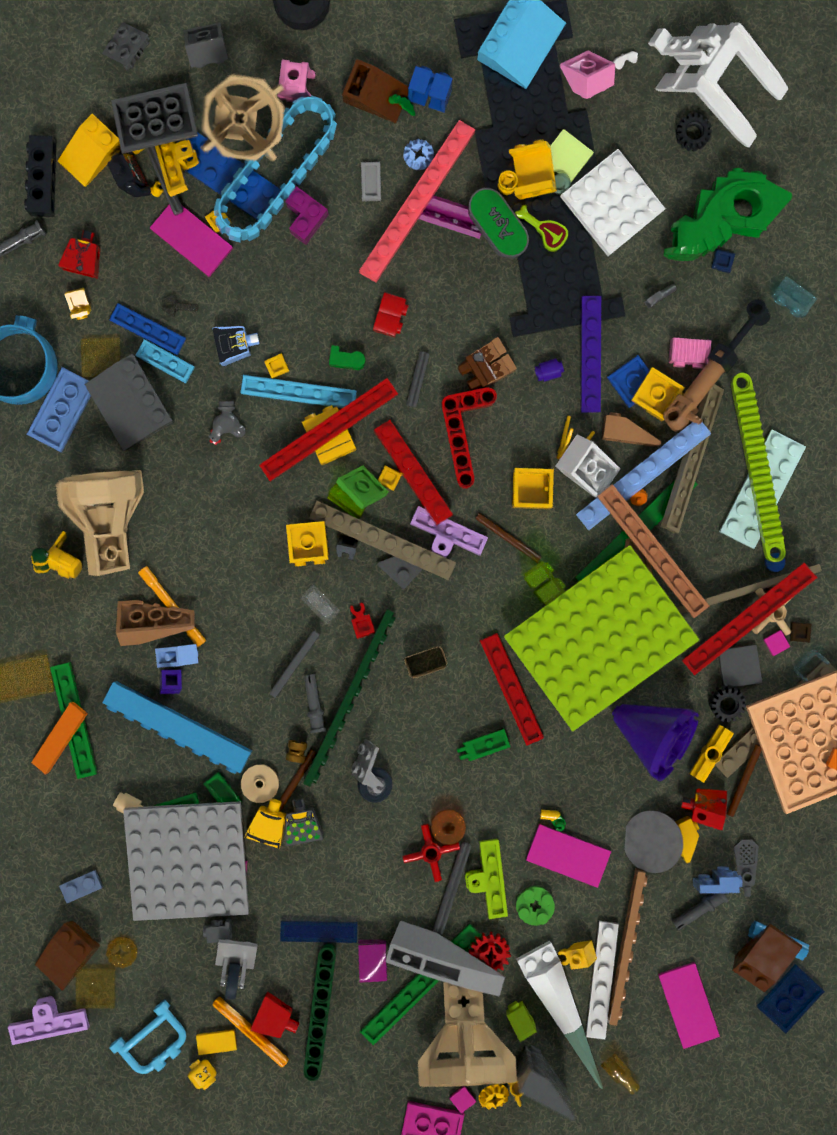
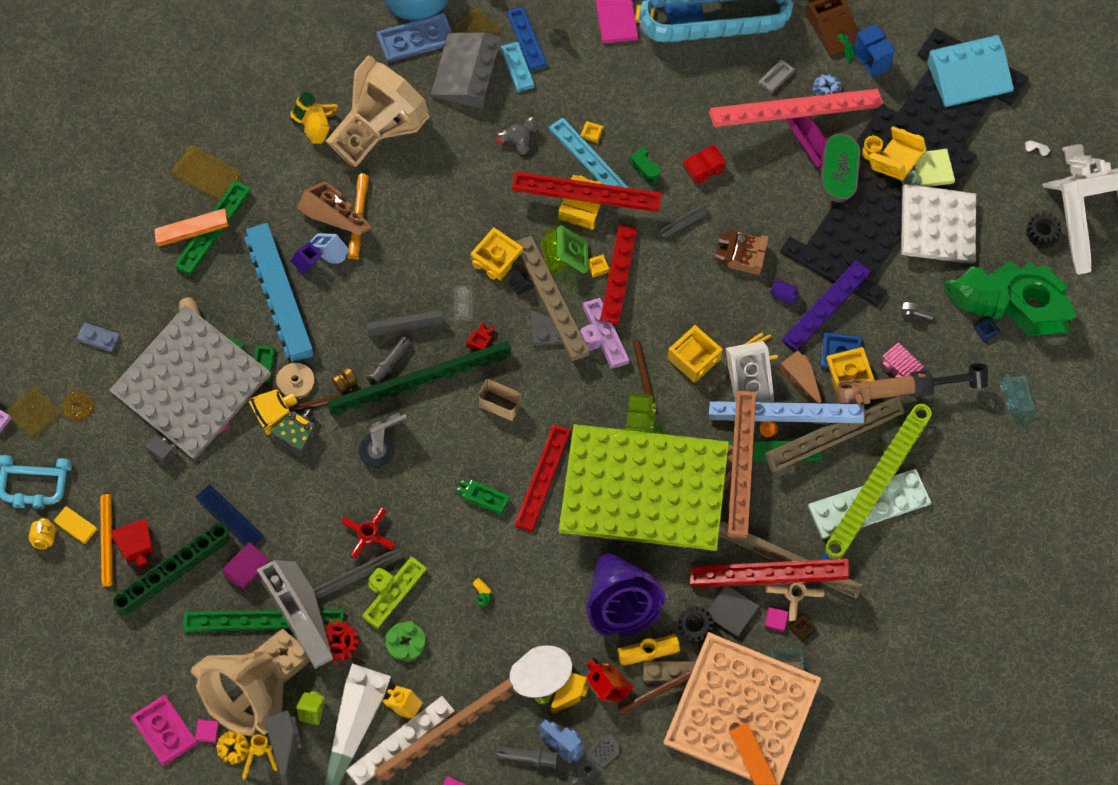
camera: 40 degrees right, 25 degrees down
reddish brown slope [35,920,100,991] -> none
torso [212,326,260,366] -> none
light grey plate [215,939,258,1000] -> none
magenta brick [285,186,329,245] -> none
clear orange piece [431,809,466,845] -> none
red beam [442,388,497,489] -> none
lime piece [515,205,568,252] -> none
dark pink tile [526,824,611,888] -> none
bright pink slope [560,51,615,99] -> none

